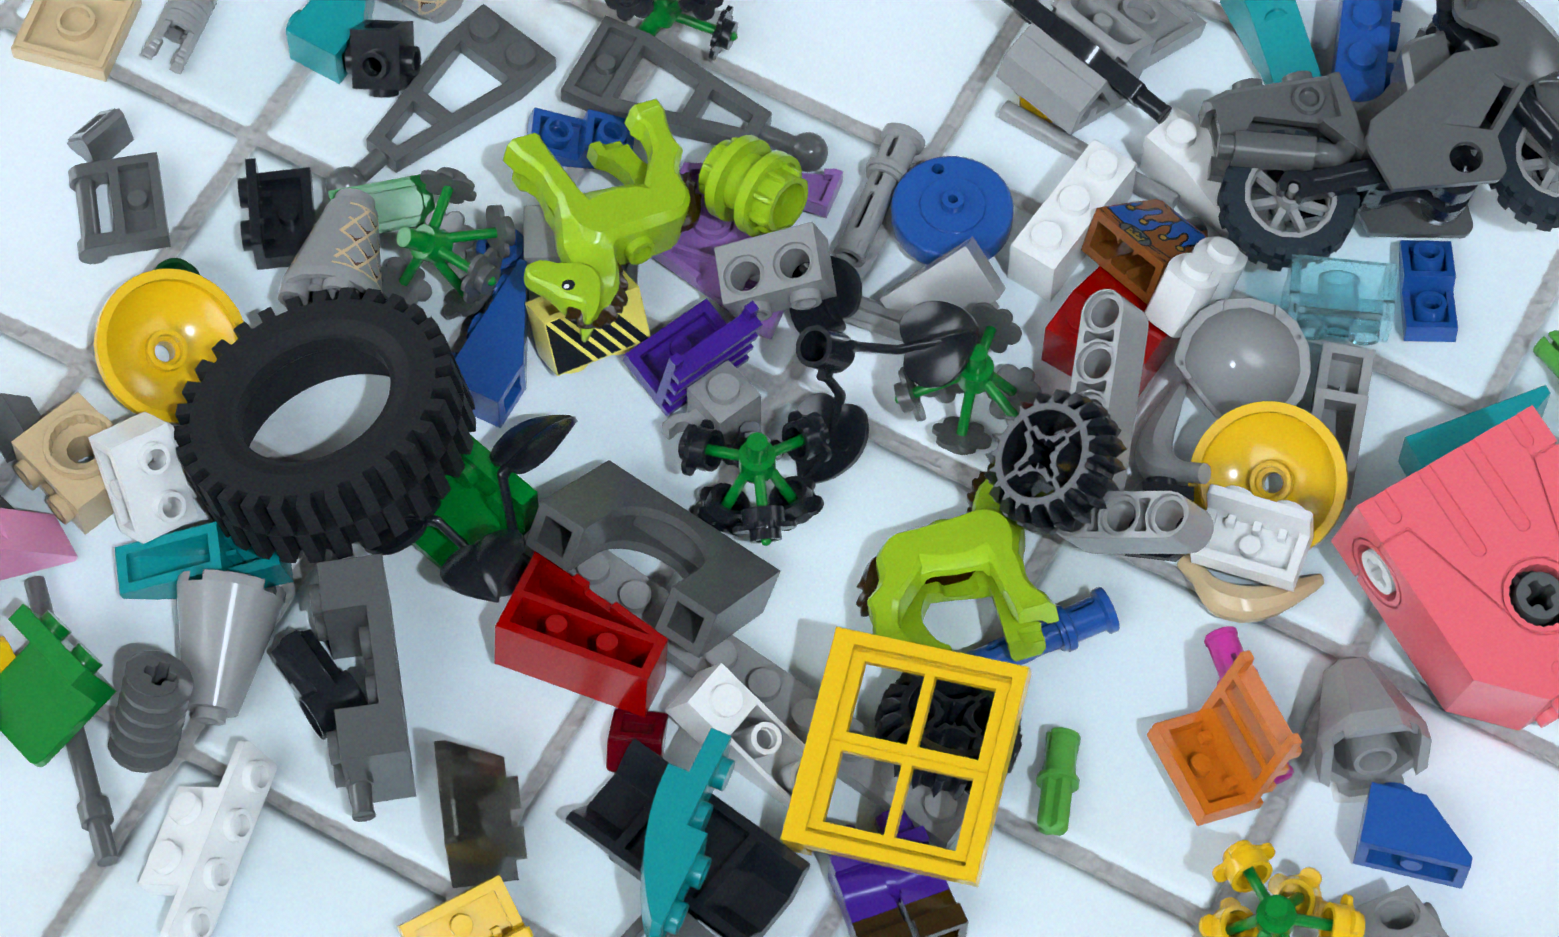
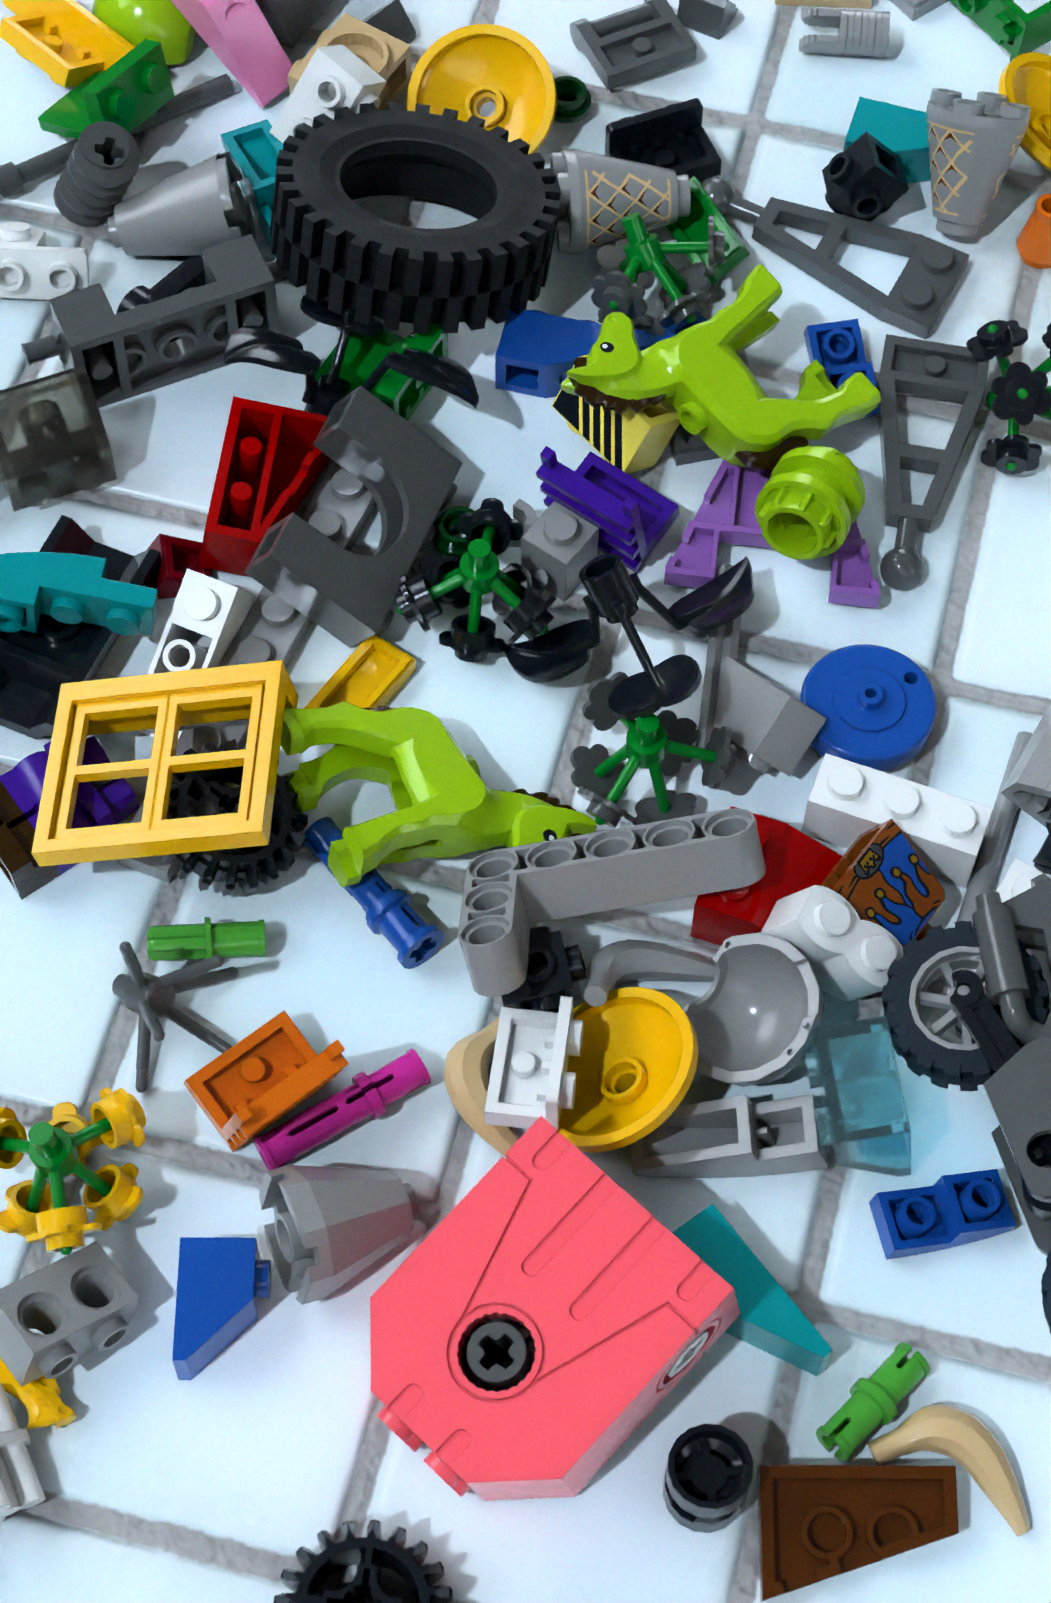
camera: 75 degrees right, 0 degrees up
light grey brick [714,222,837,321] -> none
light grey pin [834,122,925,268] -> none
black gear [984,389,1127,536] -> none
none -> dark grey plant [112,941,238,1093]
none -> yellow tile [304,635,416,709]
none -> dark green plate [433,506,474,556]

